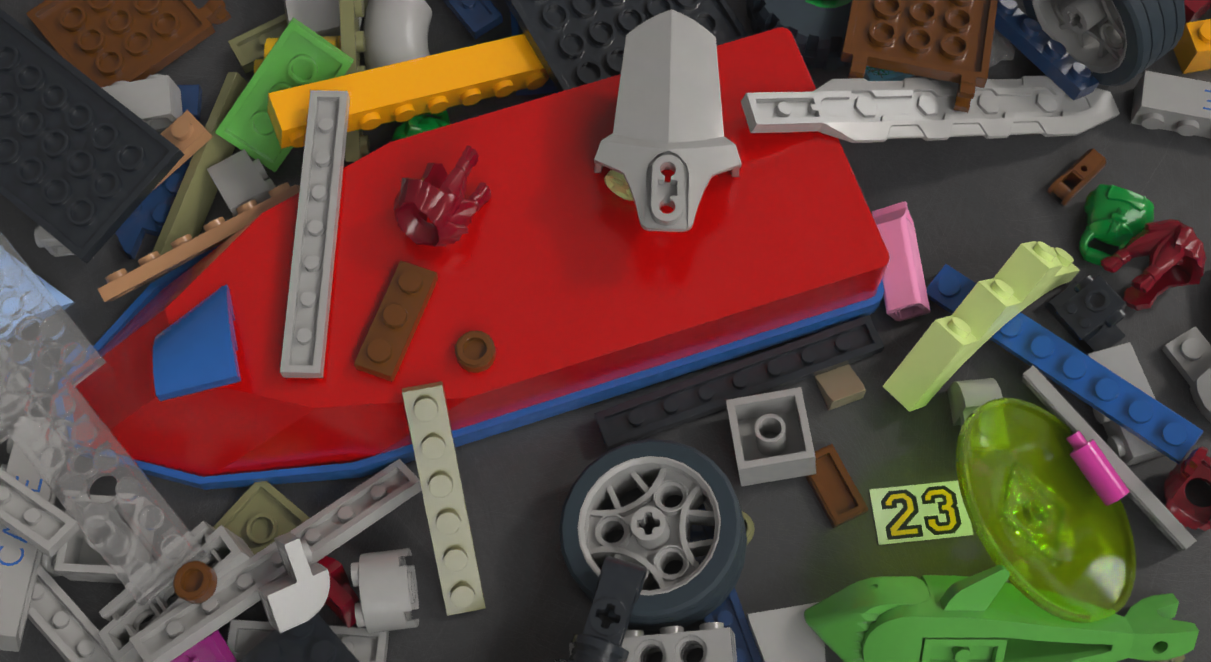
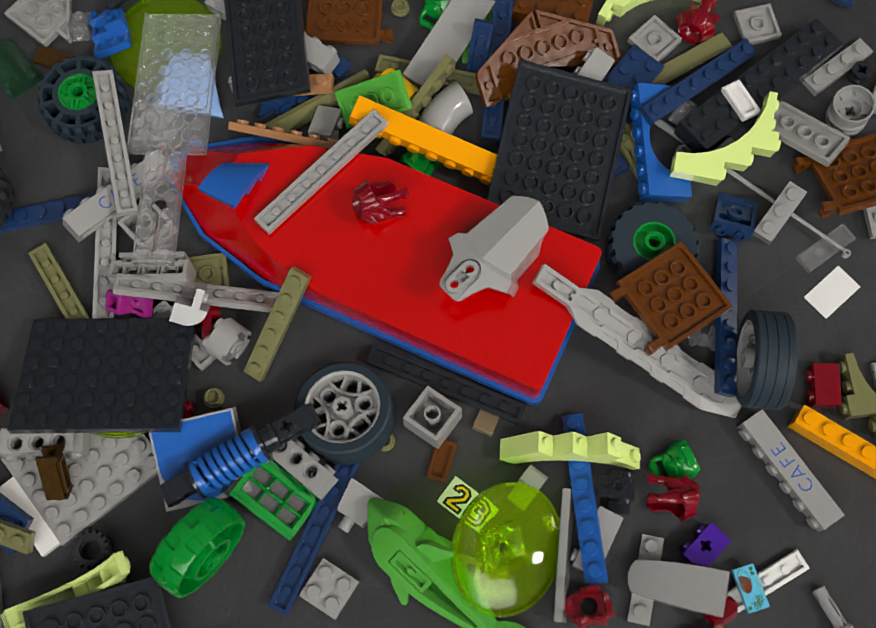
camera: 45 degrees right, 5 degrees up
reddish brown tile [173,561,217,604] -> none
reddish brown plate [354,261,438,382] -> none
reddish brown tile [455,331,496,373] -> none
bright pink piece [872,201,930,321] -> none
reddish brown bar [1047,148,1107,206] -> none
dark pink cylinder [1066,430,1130,506] -> none

